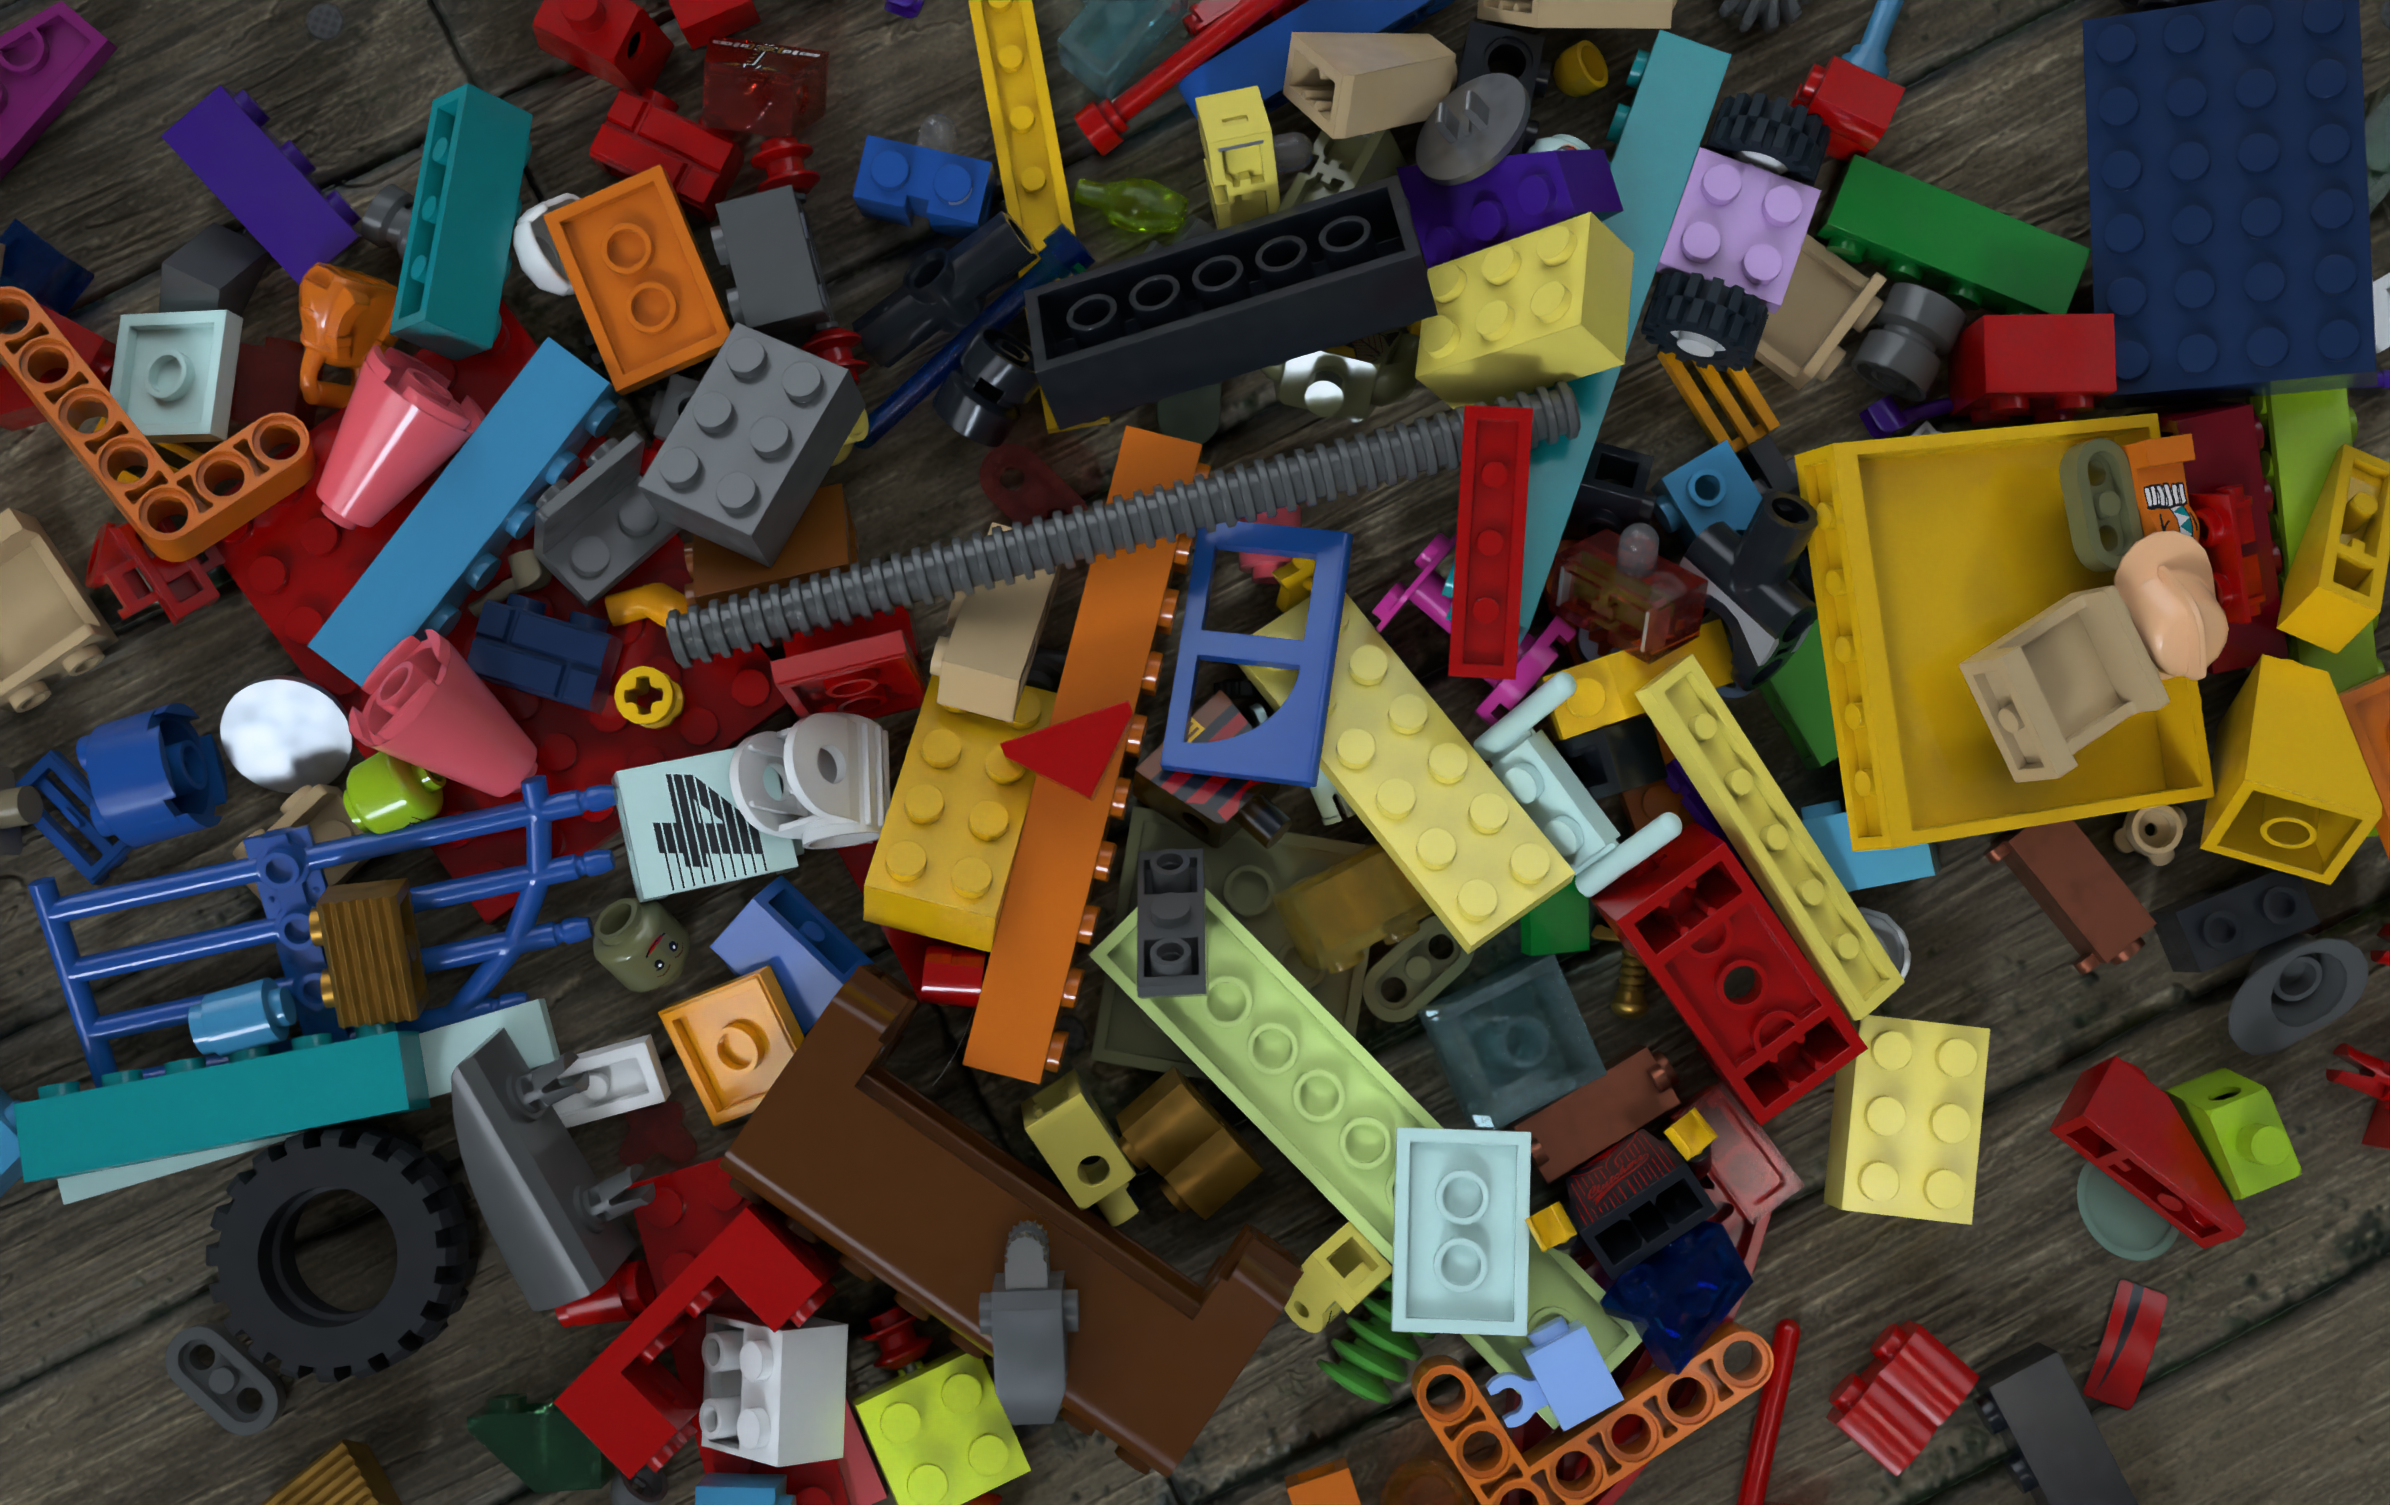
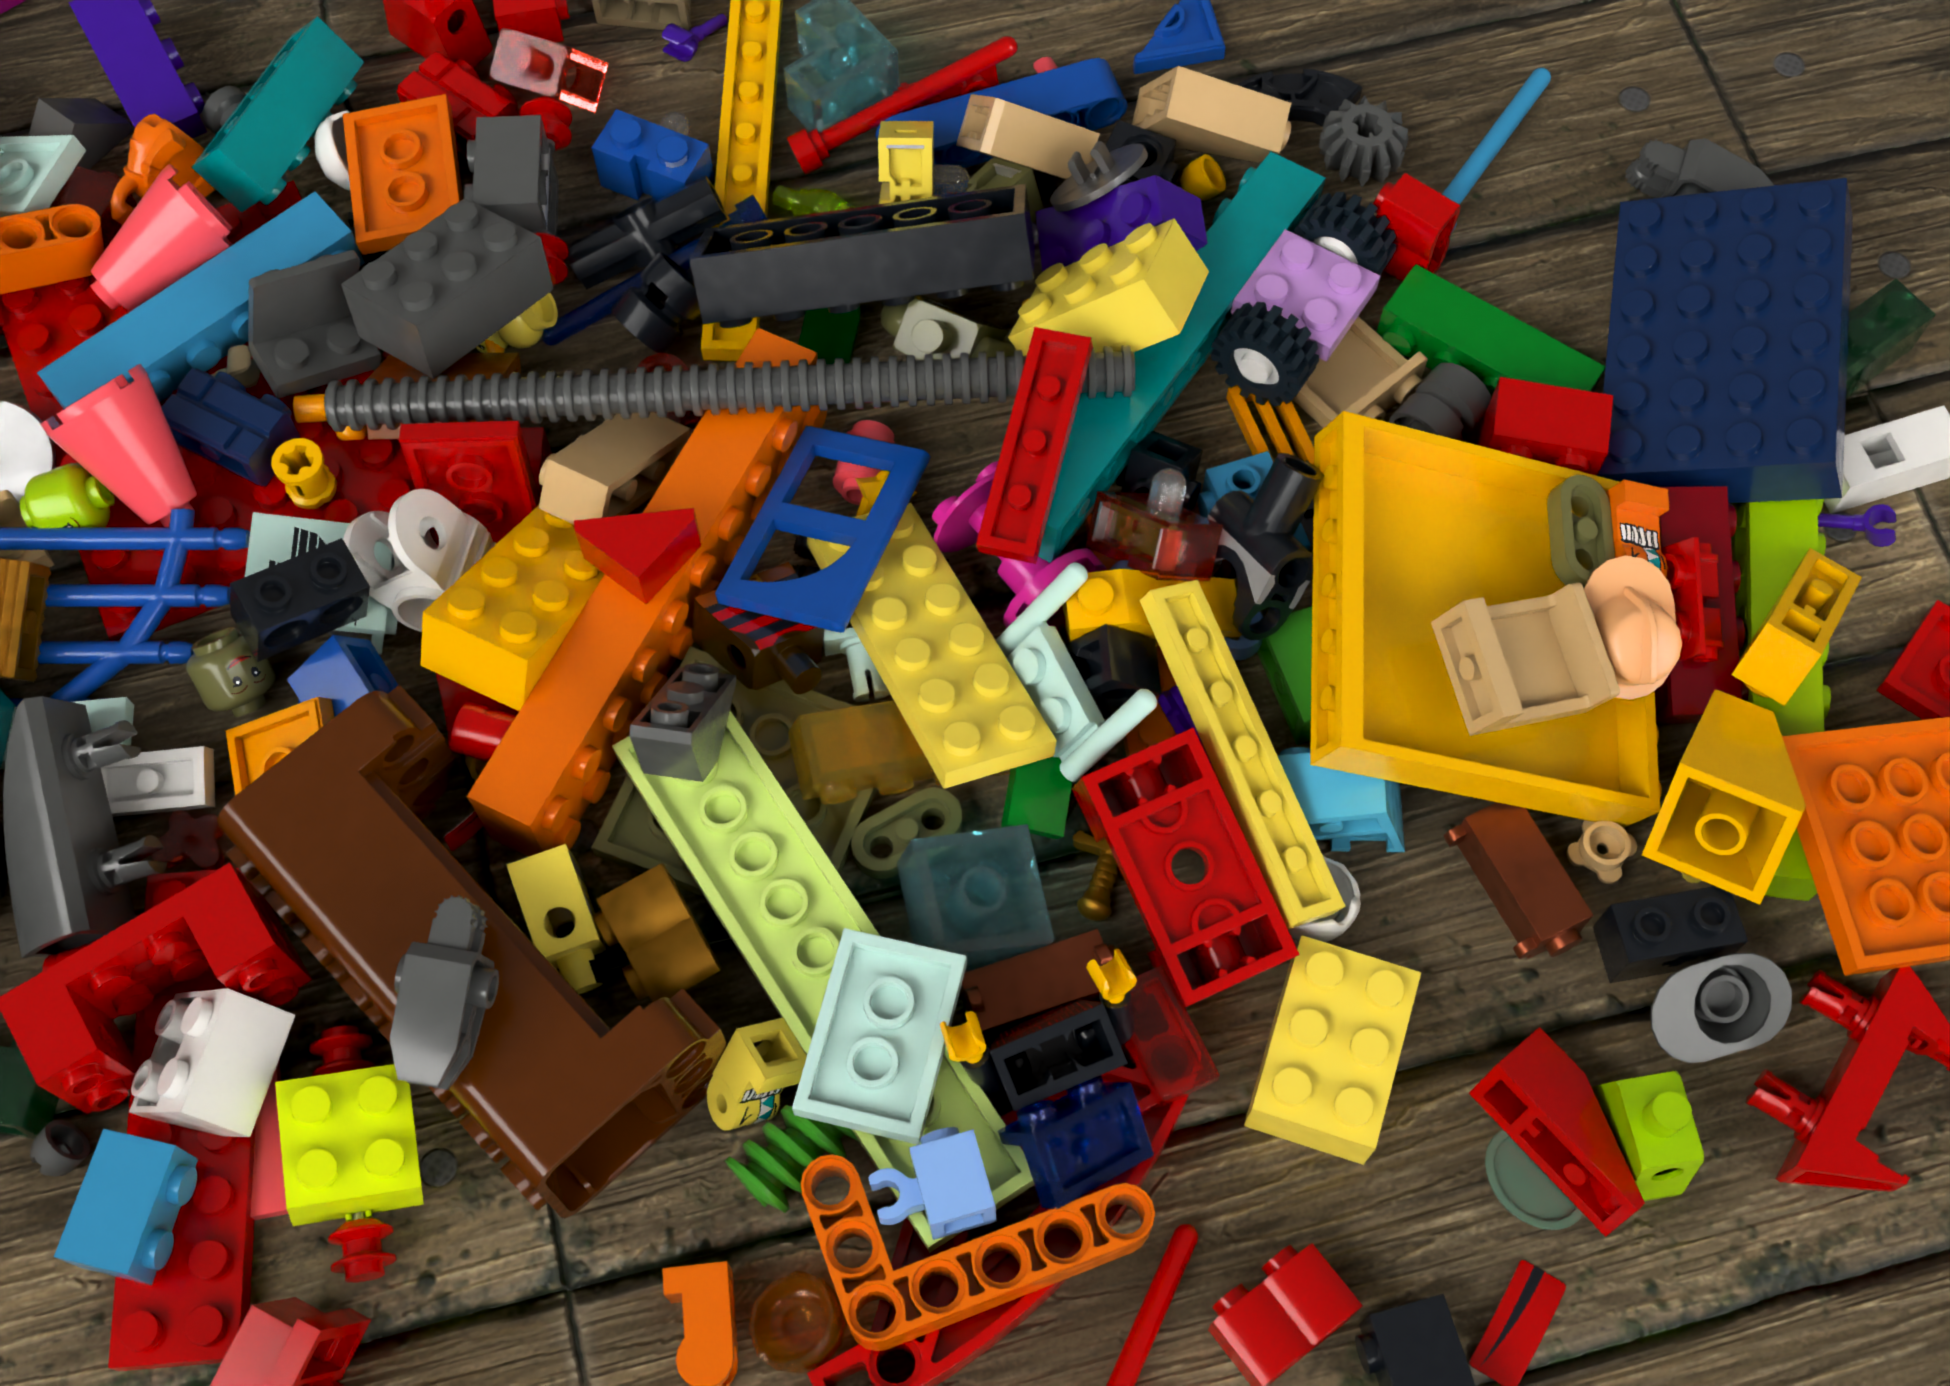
camera: 15 degrees right, 20 degrees down
none -> black brick [230,538,370,662]

